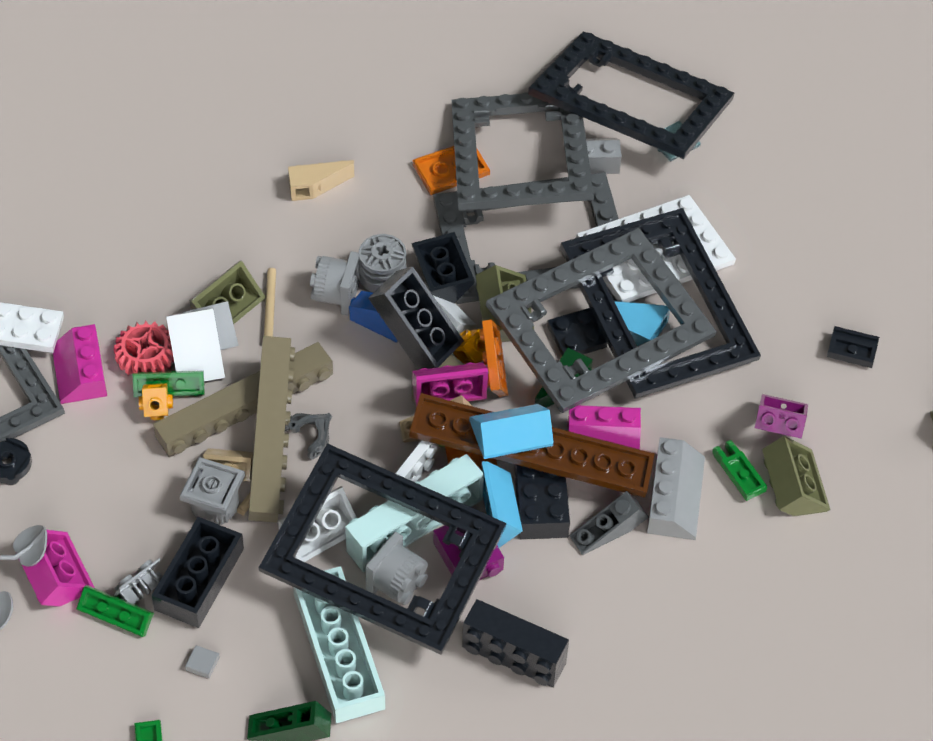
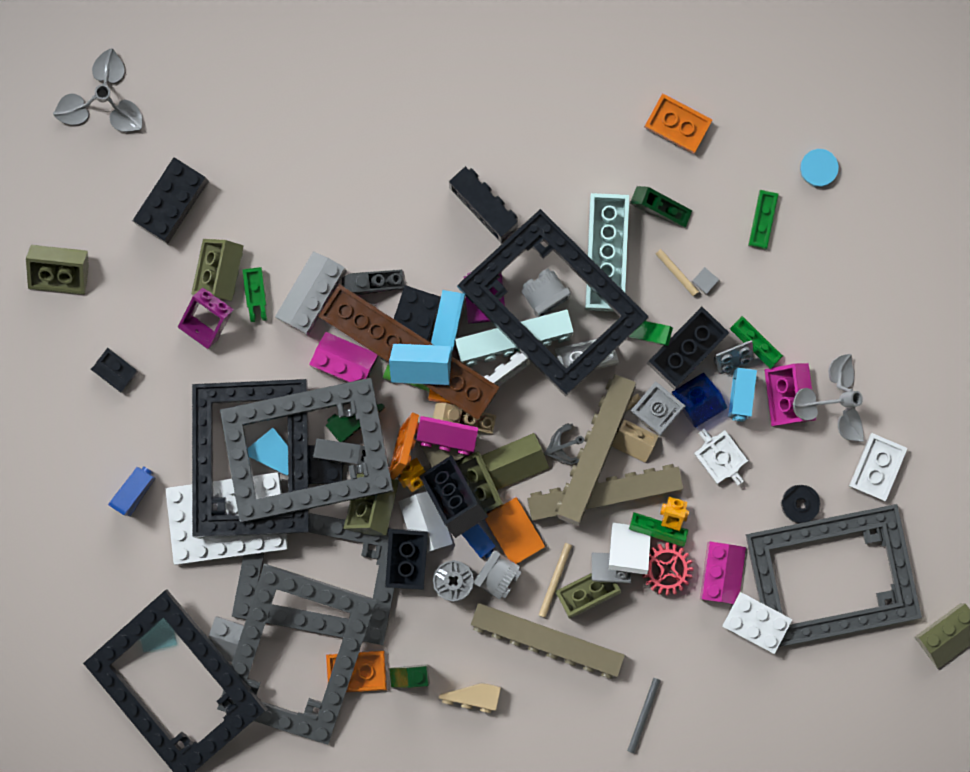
camera: 155 degrees left, 30 degrees up
none -> slope [108,466,156,517]
none -> black brick [132,157,209,245]
none -> dark grey slope [313,438,366,466]
none -> dark green slope [389,664,430,688]
none -> olive slope [457,451,503,512]
none -> dark tan brick [471,603,625,679]
none -> olive slope [481,433,549,490]
none -> orange tile [485,497,545,564]
none -> dark grey bar [627,677,661,753]
none -> green tile [628,321,673,346]
none -> tan bar [656,249,699,296]
none -> clear blue slope [671,372,728,428]
none -> white plate [694,428,748,486]
none -> medium azure window [728,368,757,422]

